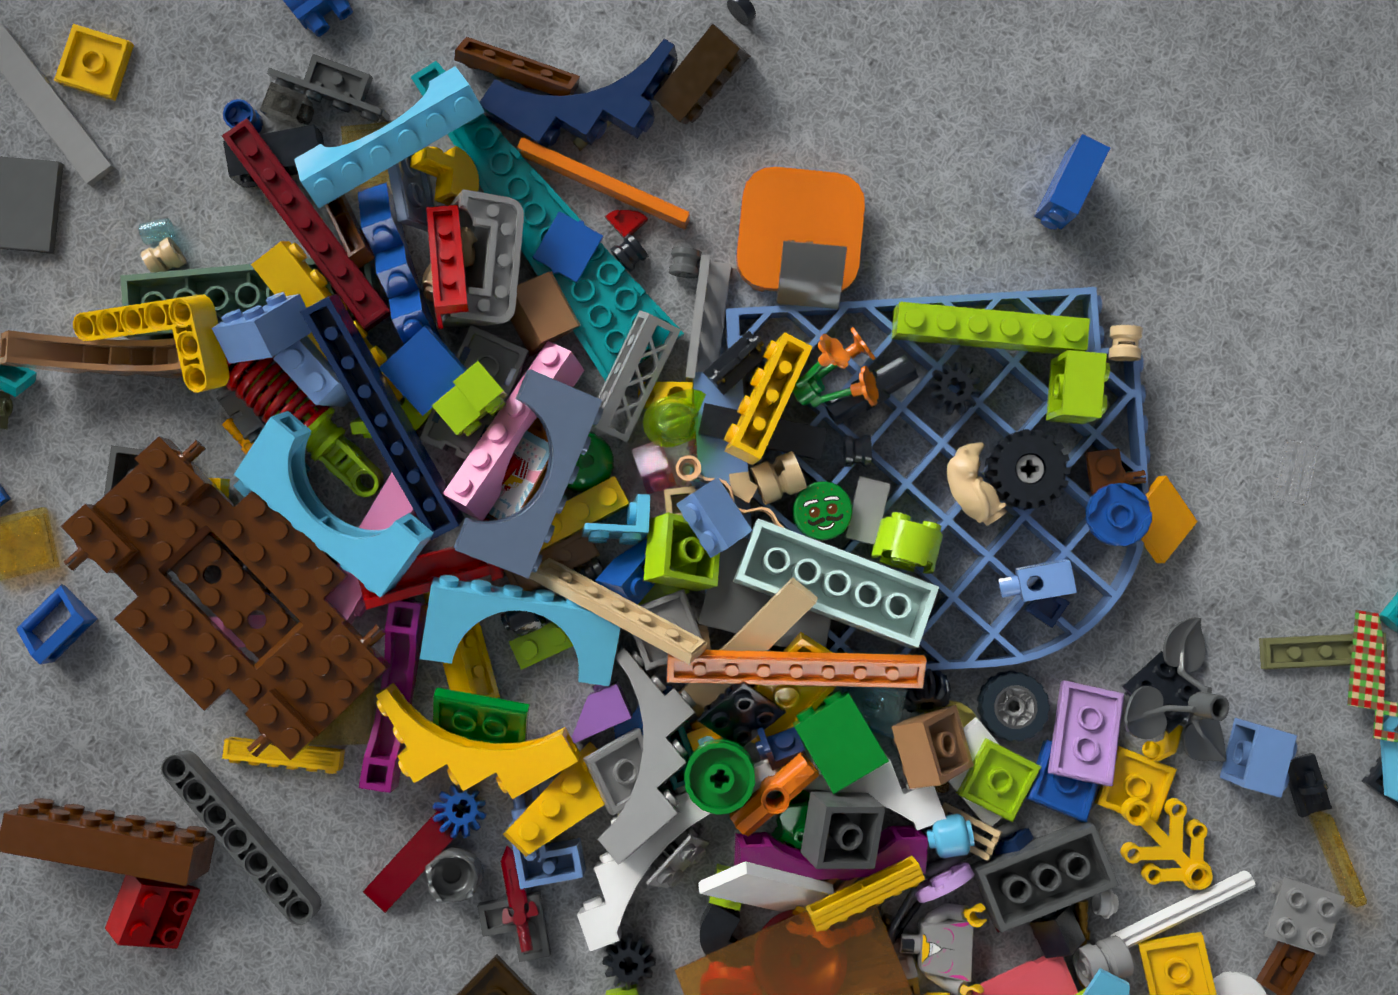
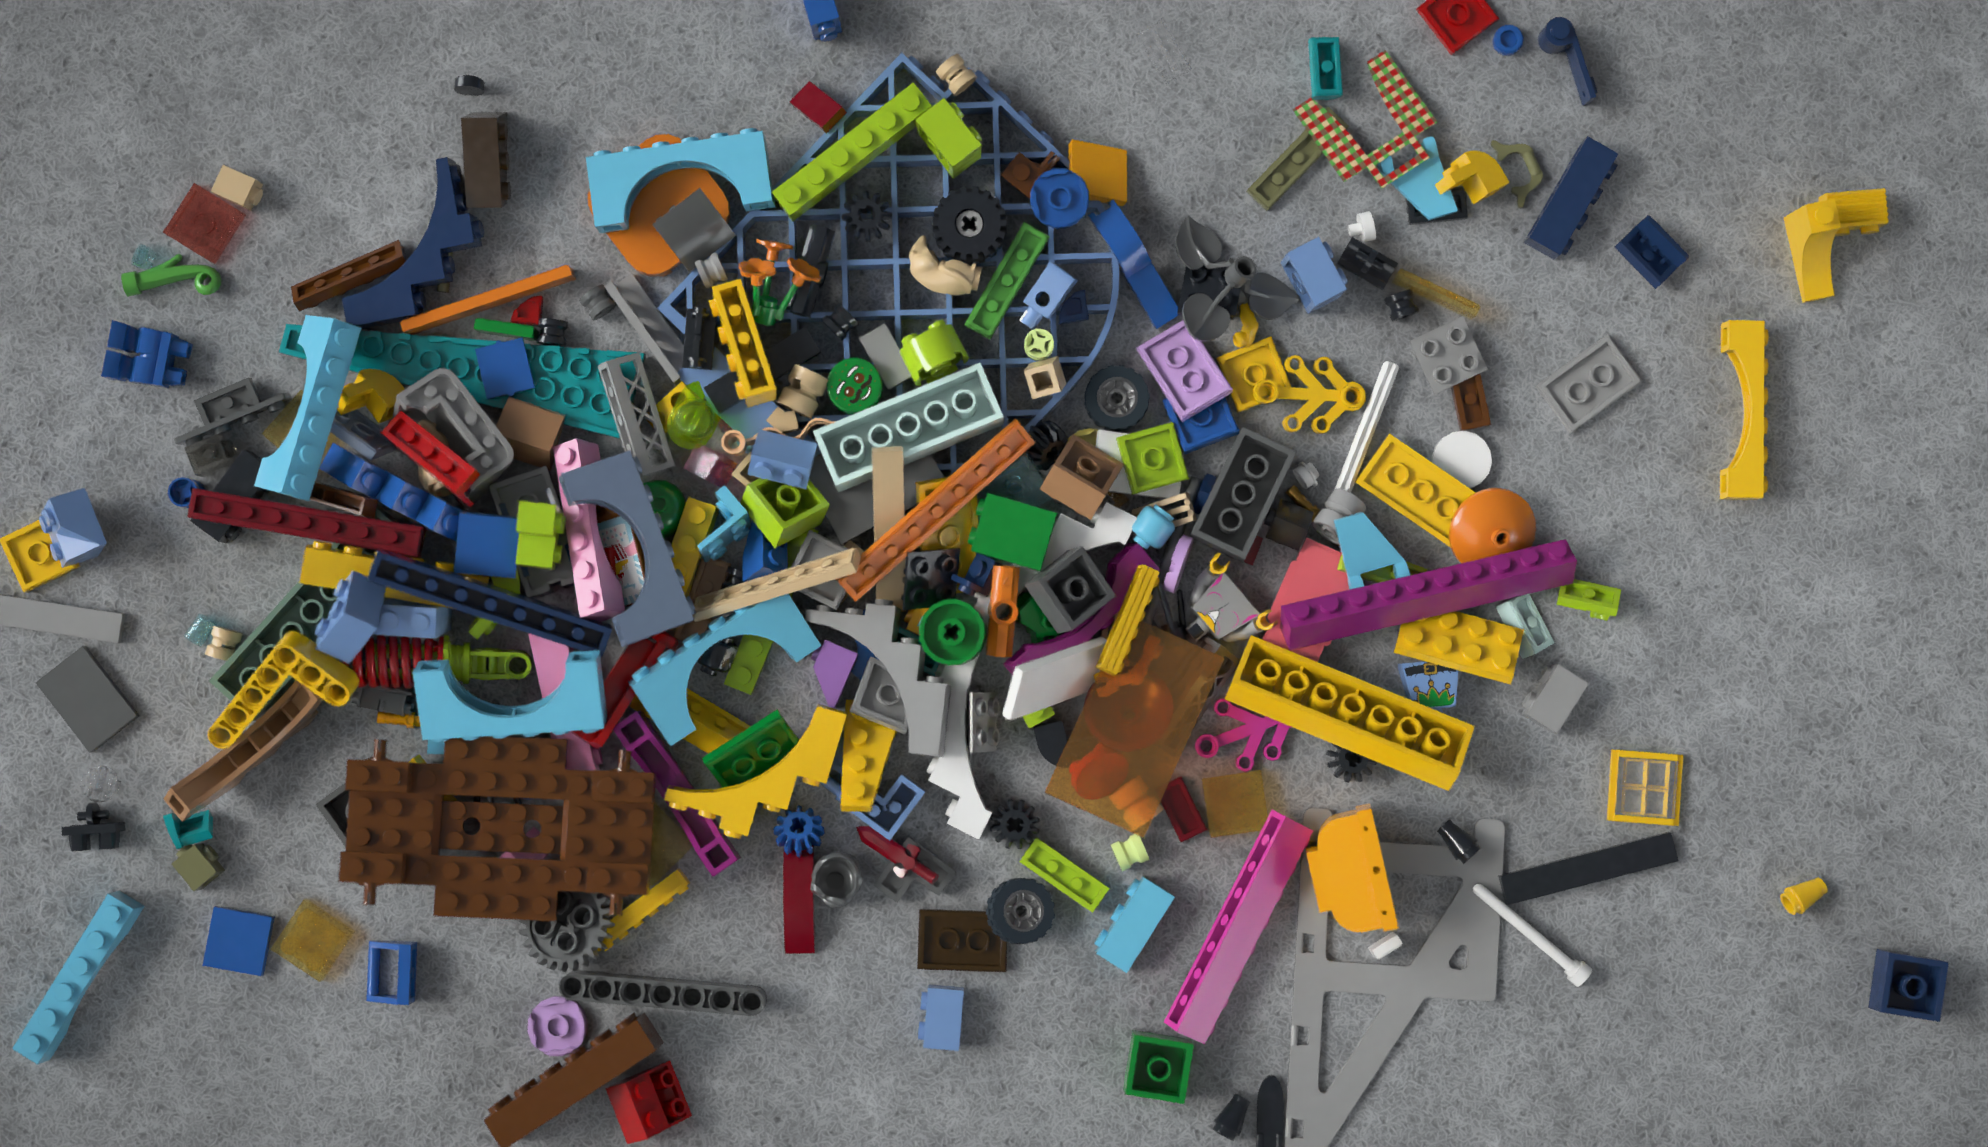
camera: 45 degrees left, 0 degrees up
none -> medium blue slope [39,488,107,568]
none -> green tile [474,318,539,341]
none -> dark grey gear [519,891,615,972]
none -> lavender tile [528,996,588,1056]
none -> medium azure arch [586,128,775,233]
none -> light grey wheel [694,252,728,289]
none -> dark red tile [789,81,847,134]
none -> bright green tile [964,222,1050,340]
none -> yellowish green wheel [1024,328,1054,361]
none -> tan brick [1024,356,1066,399]
none -> blue piece [1087,199,1179,329]
none -> white tile [1348,211,1376,243]
none -> black wheel [1384,289,1419,322]

